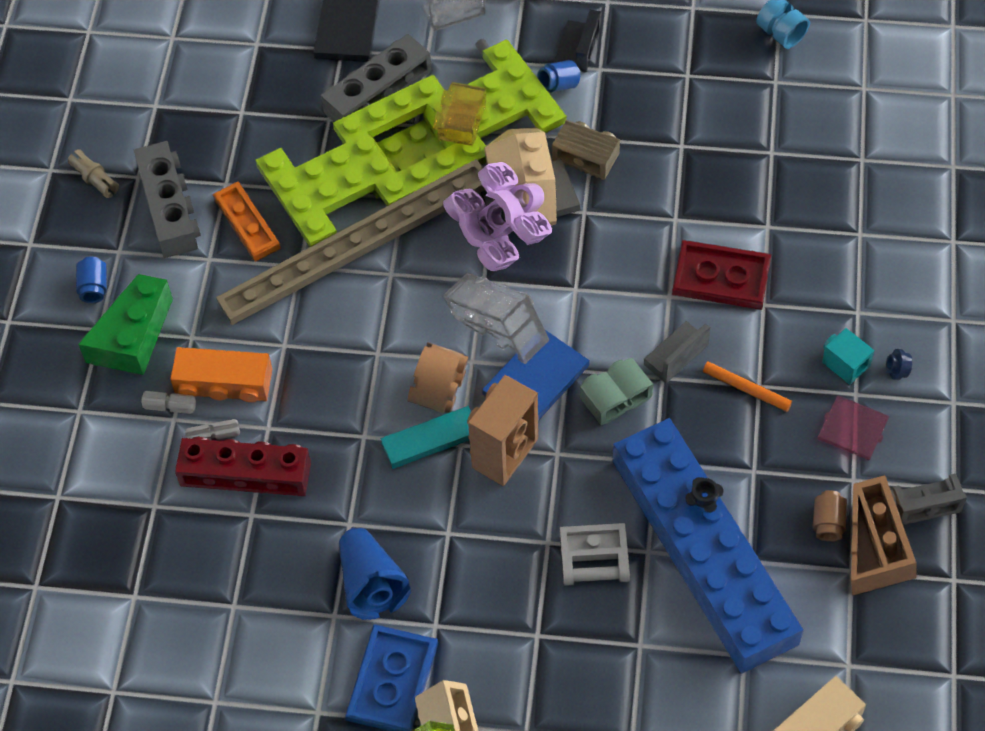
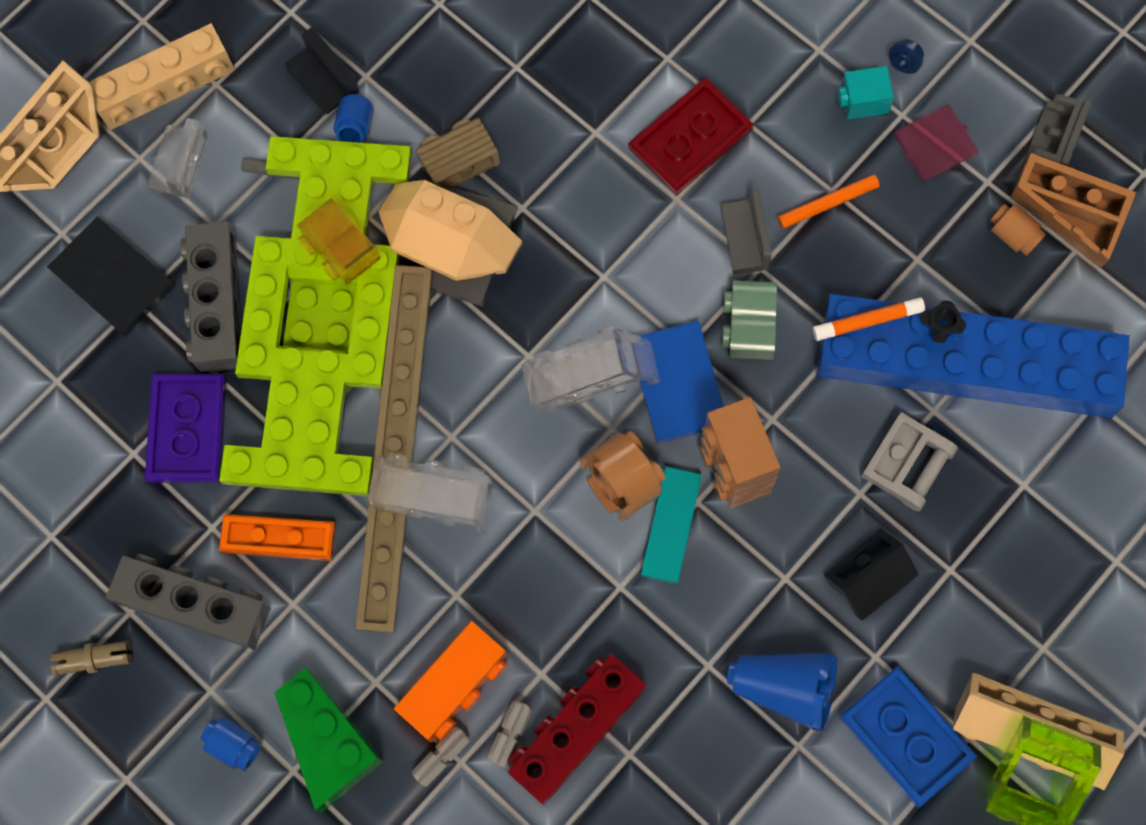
camera: 50 degrees left, 15 degrees up
lavender piece [443,162,552,271] -> none
none -> dark purple tile [144,374,227,483]
none -> clear wedge [367,453,496,535]
none -> orange bar [812,297,925,341]
none -> black panel [824,529,918,620]

